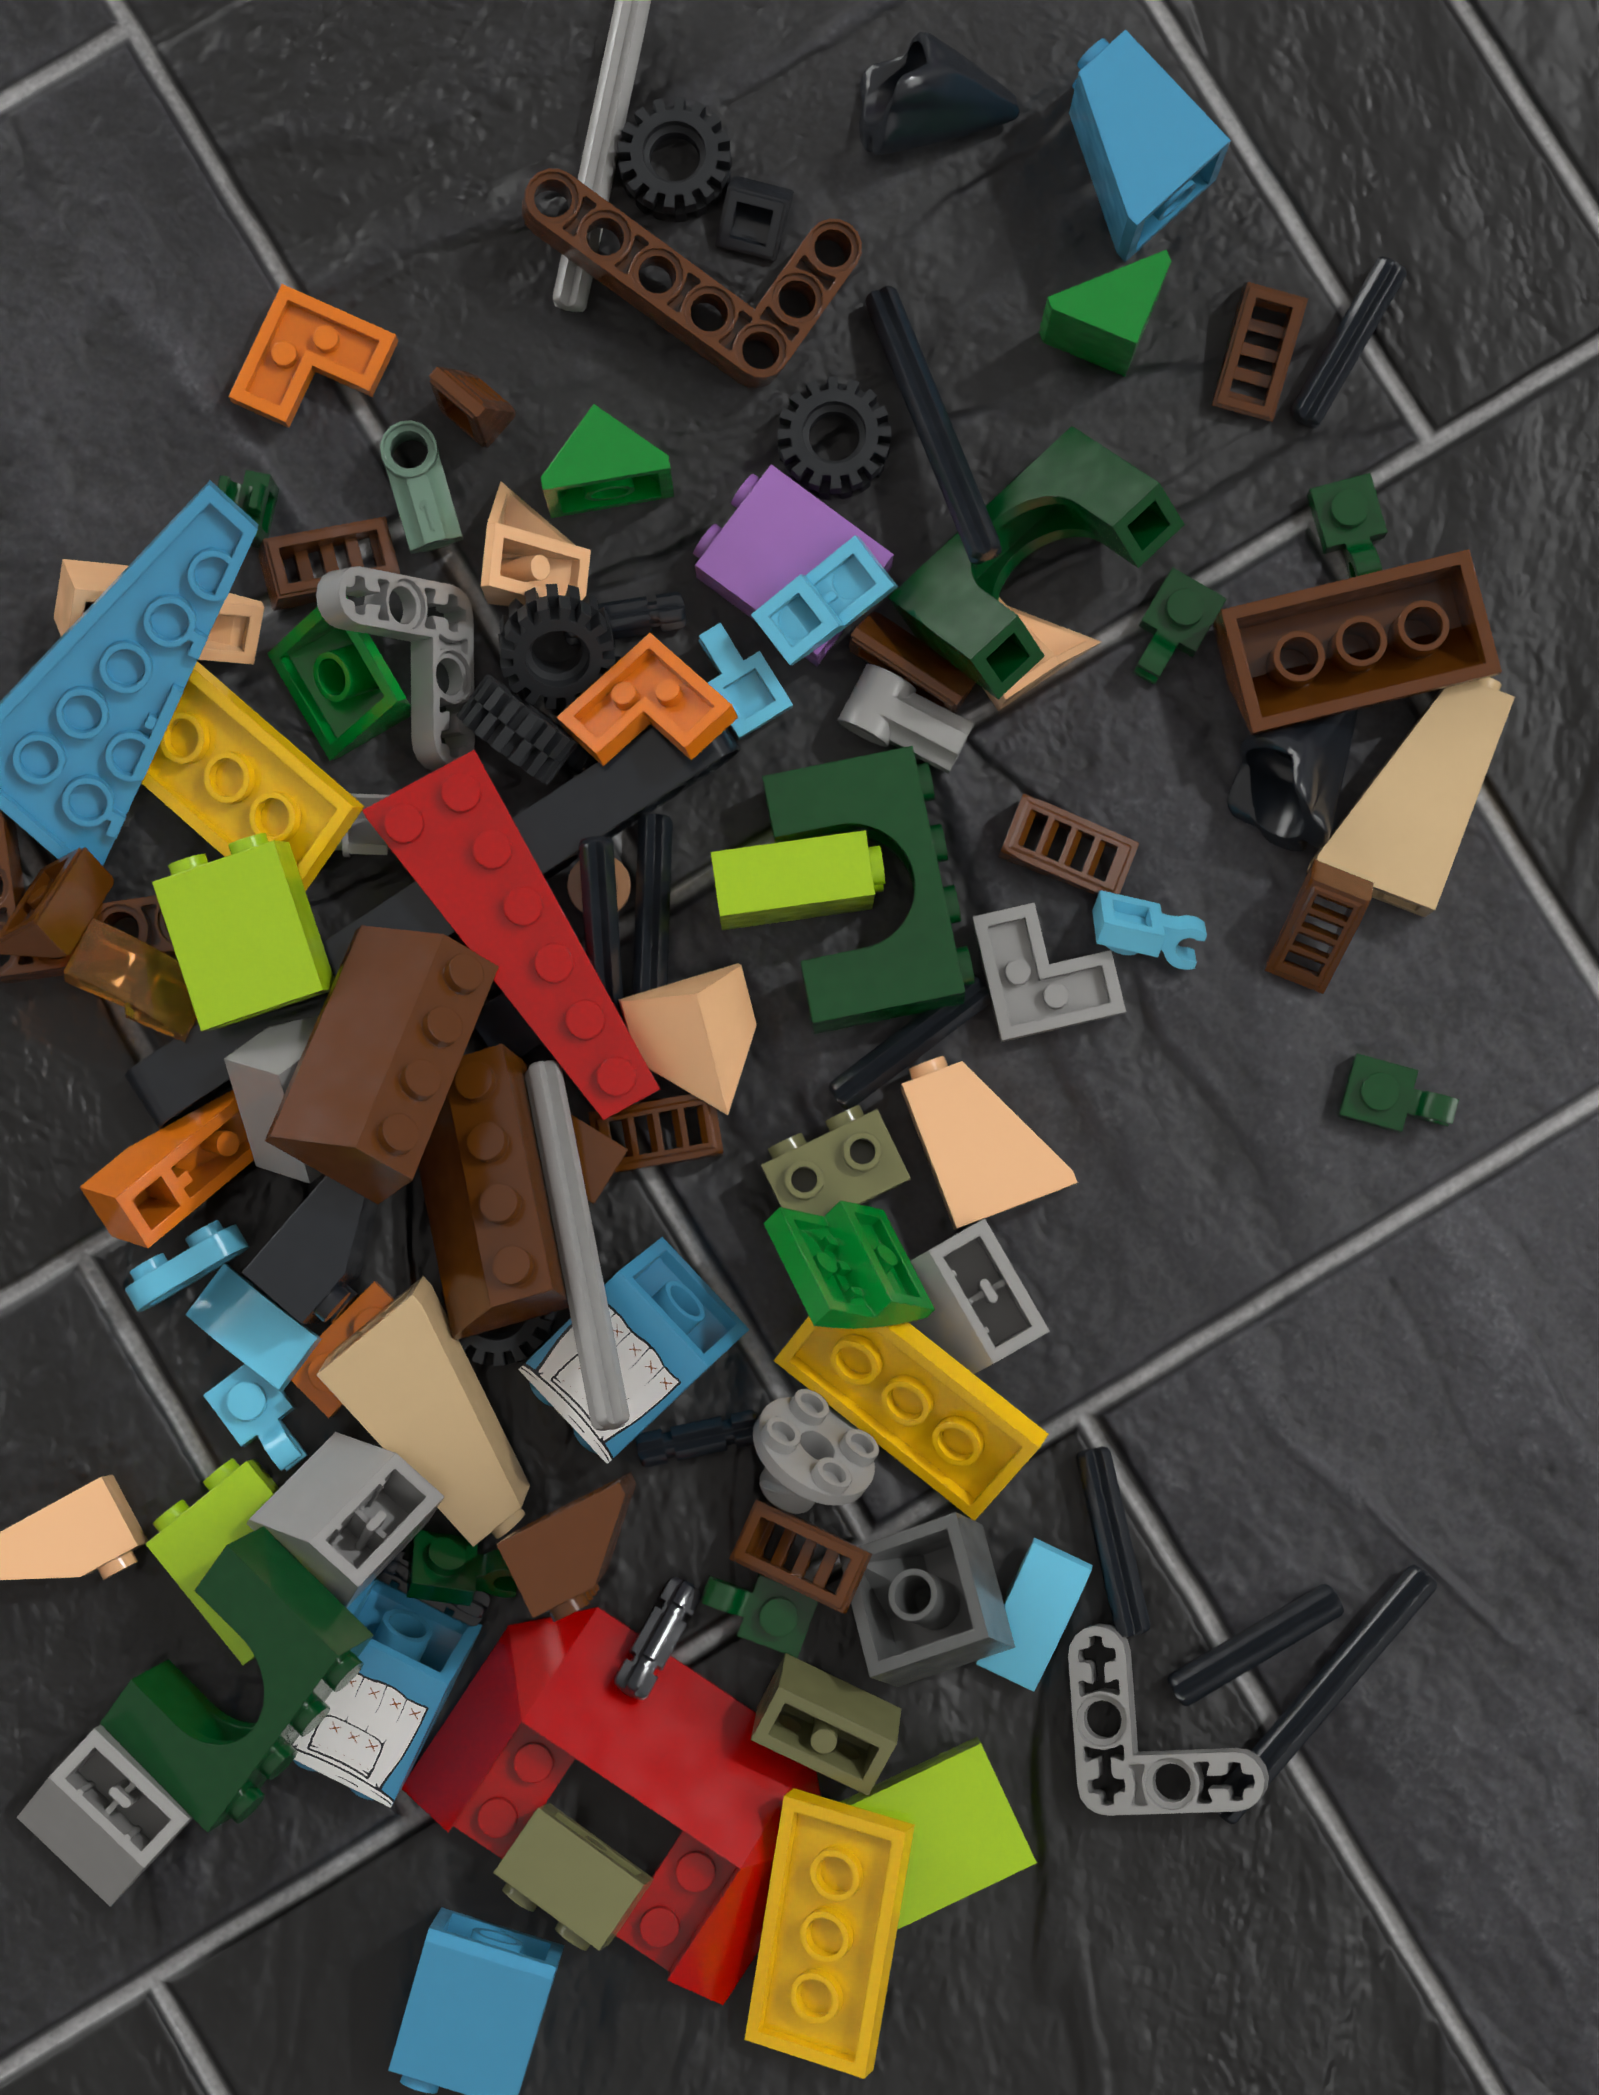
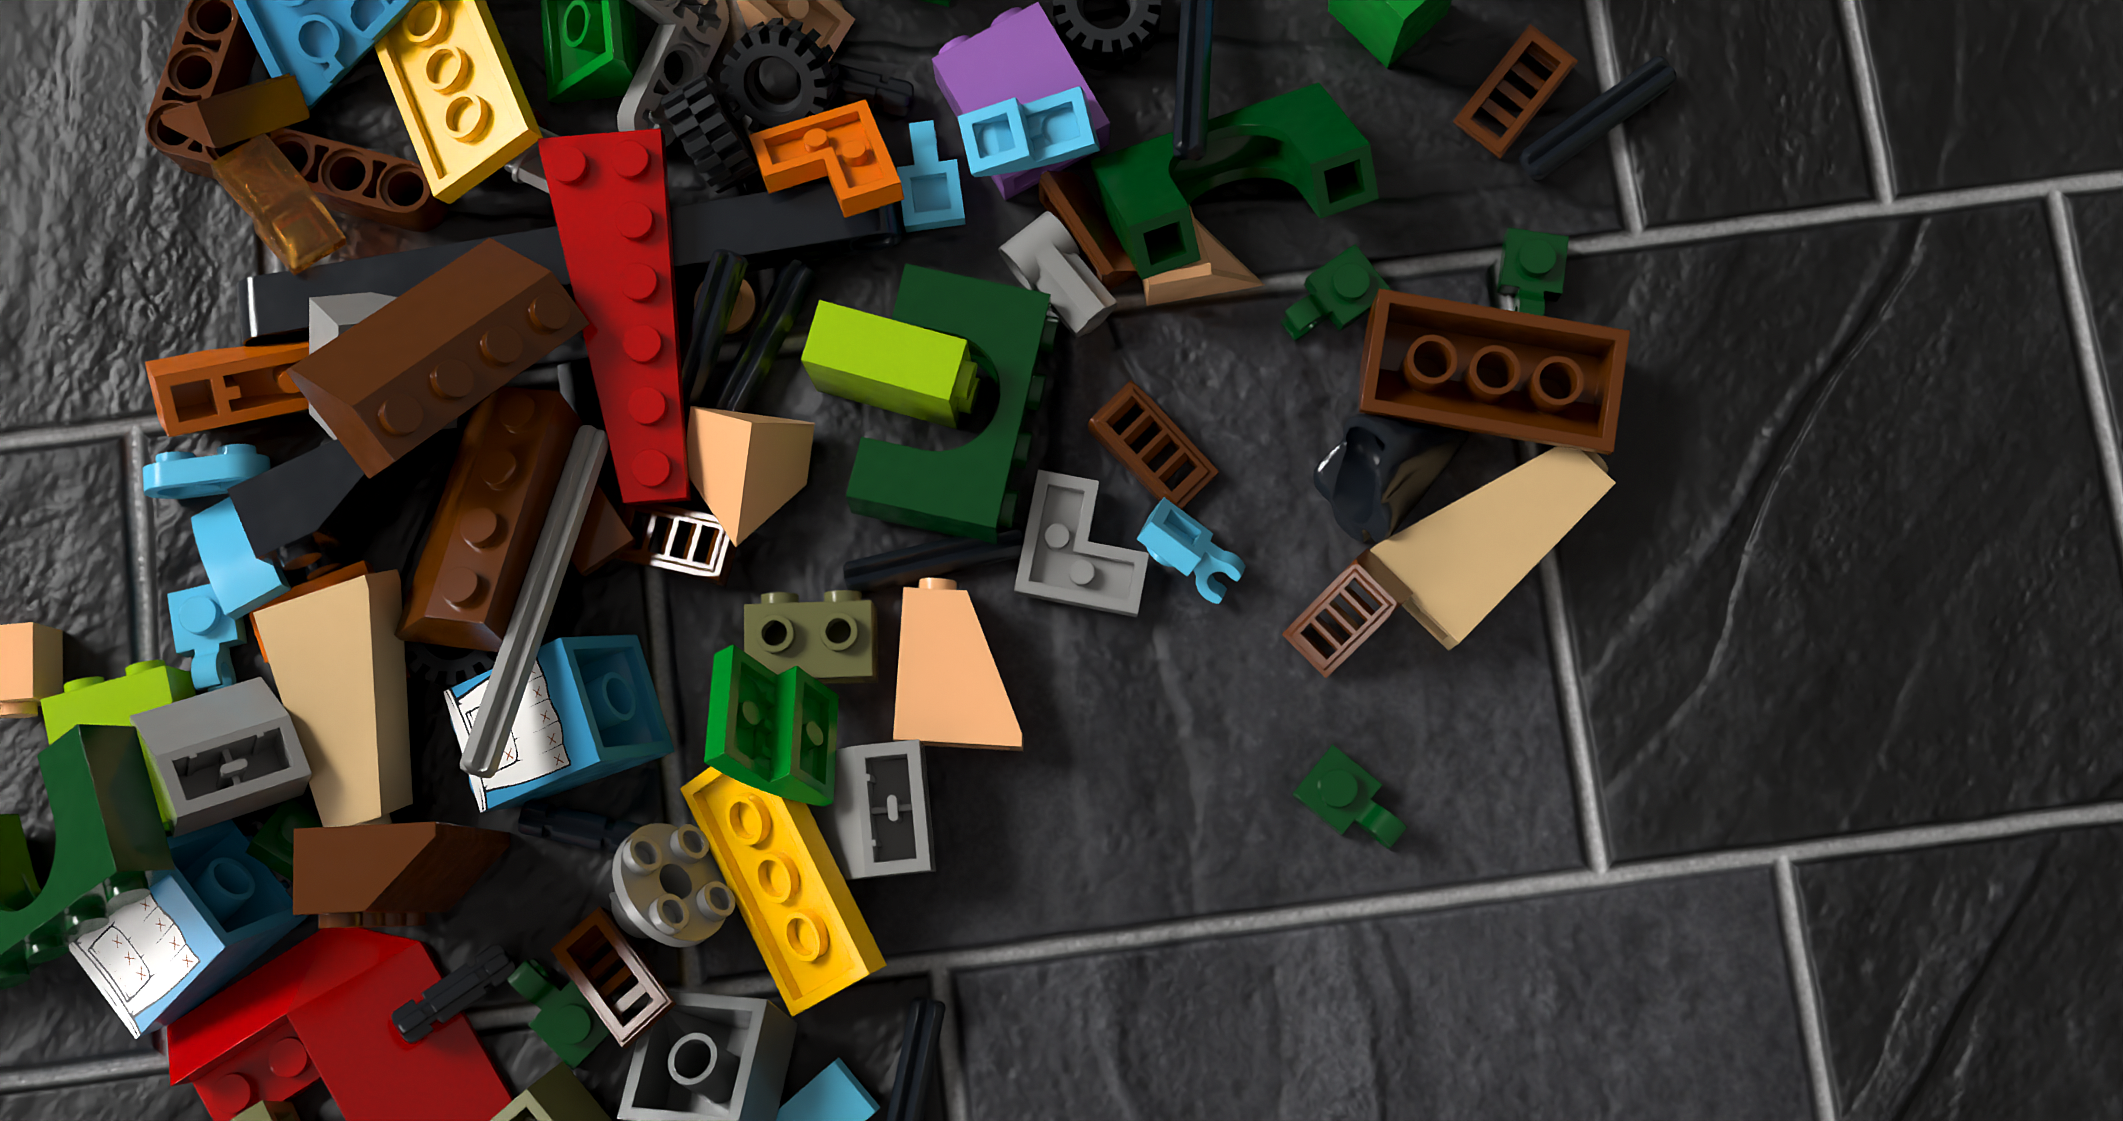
camera: 30 degrees right, 5 degrees down
lime brick [152,833,334,1031] -> none

